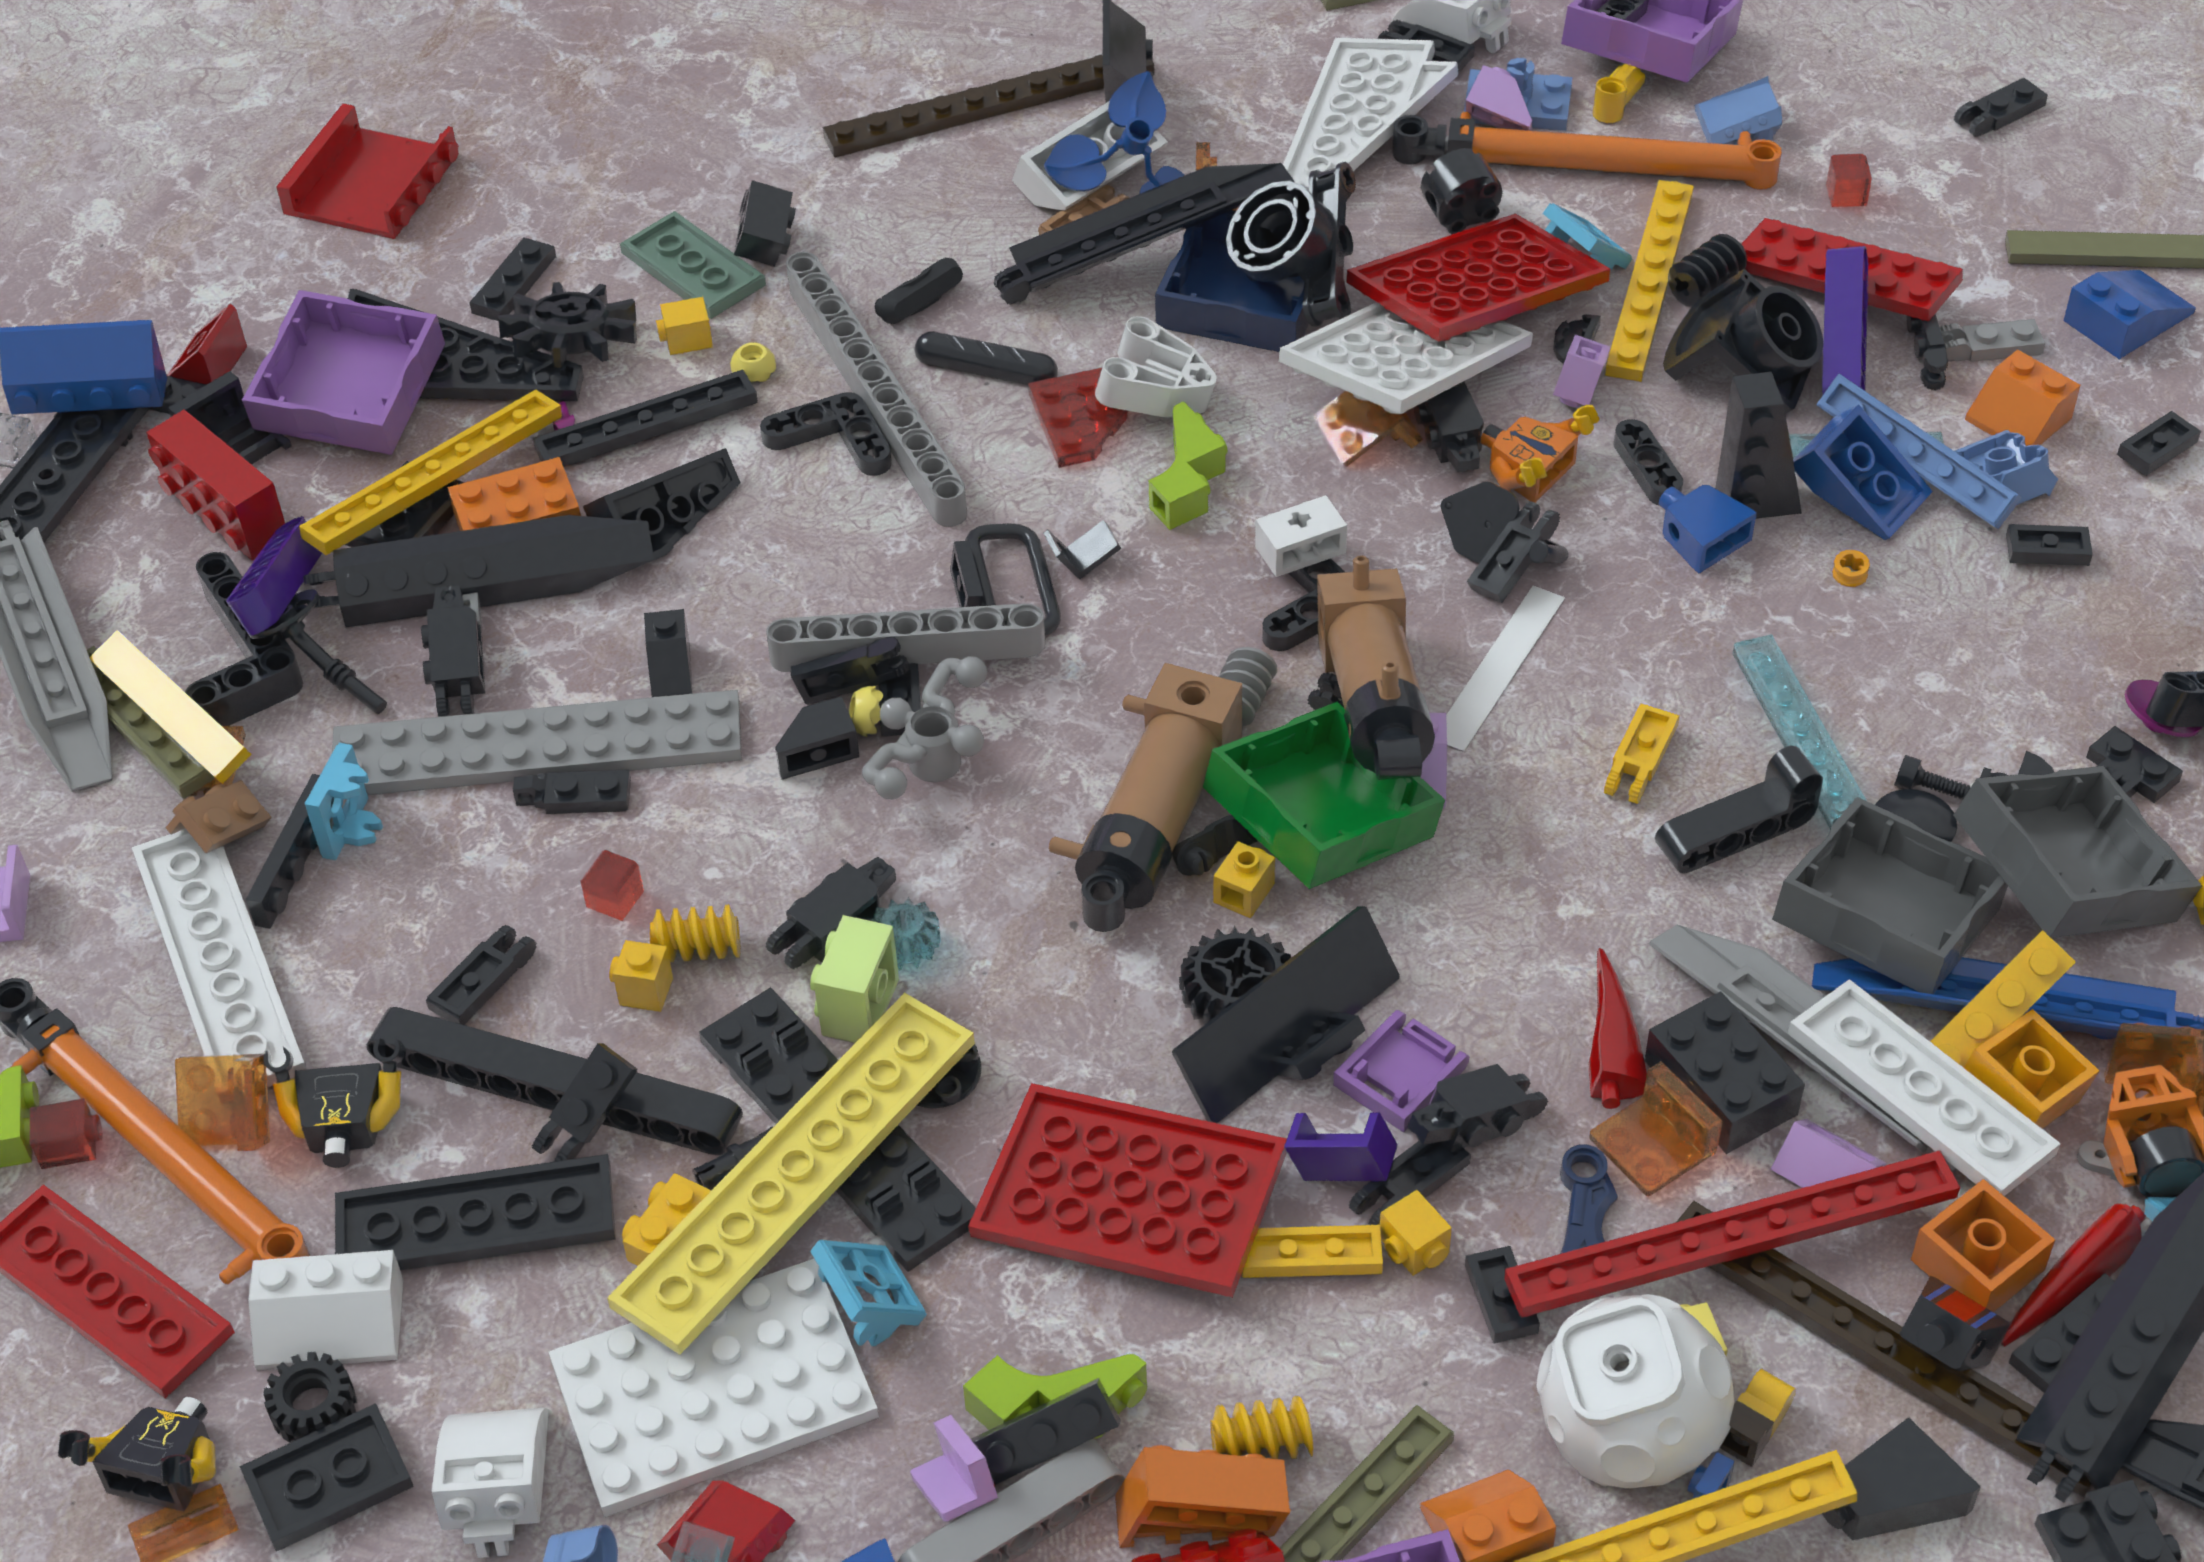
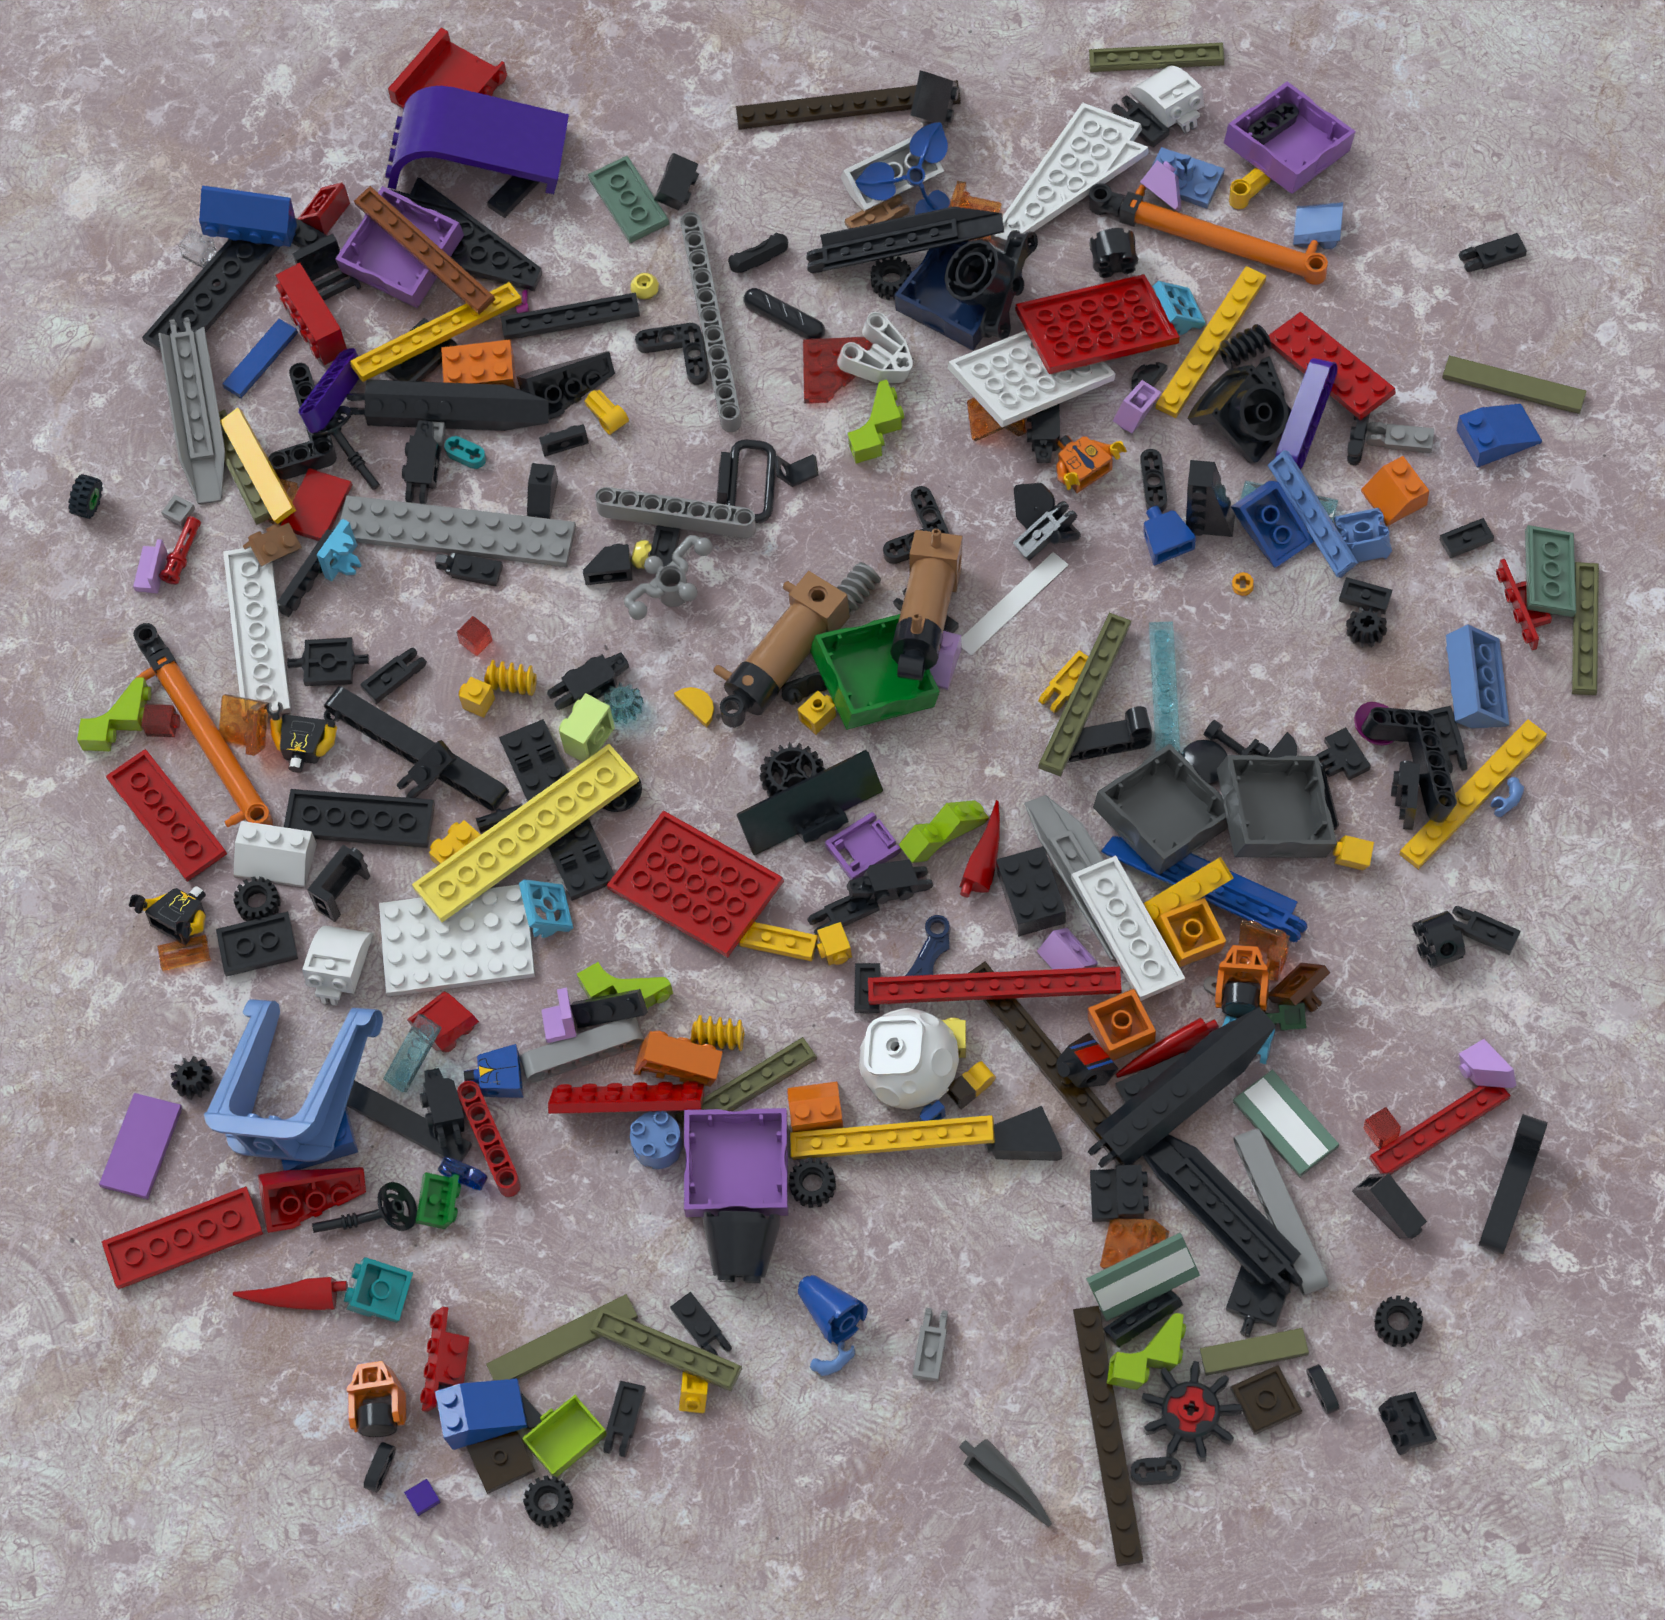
camera: 20 degrees right, 15 degrees up
black gear [498,282,637,367] -> none
yellow brick [656,297,713,355] -> none
black hinge [790,637,910,705] -> none
white brick [1255,495,1347,577] -> none
dark purple panel [1284,1112,1398,1181] -> none
clear orange bracket [1589,1062,1723,1196] -> none
clear red piece [1826,154,1872,207] -> none
none -> red pin [159,516,201,585]
none -> light grey plate [161,495,195,527]
none -> blue tile [222,319,298,398]
none -> red tile [281,468,353,541]
none -> black plate [287,637,370,686]
none -> black panel [307,845,370,922]
none -> dark orange tile [354,186,495,315]
none -> dark purple panel [385,86,569,195]
none -> teal beam [444,436,486,469]
none -> black plate [539,424,589,457]
none -> yellow piece [584,390,629,435]
none -> yellow tile [674,687,714,728]
none -> black tyre [871,256,912,300]
none -> lime arch [898,800,989,863]
none -> olive tile [1038,612,1132,777]
none -> black gear [1346,607,1387,648]

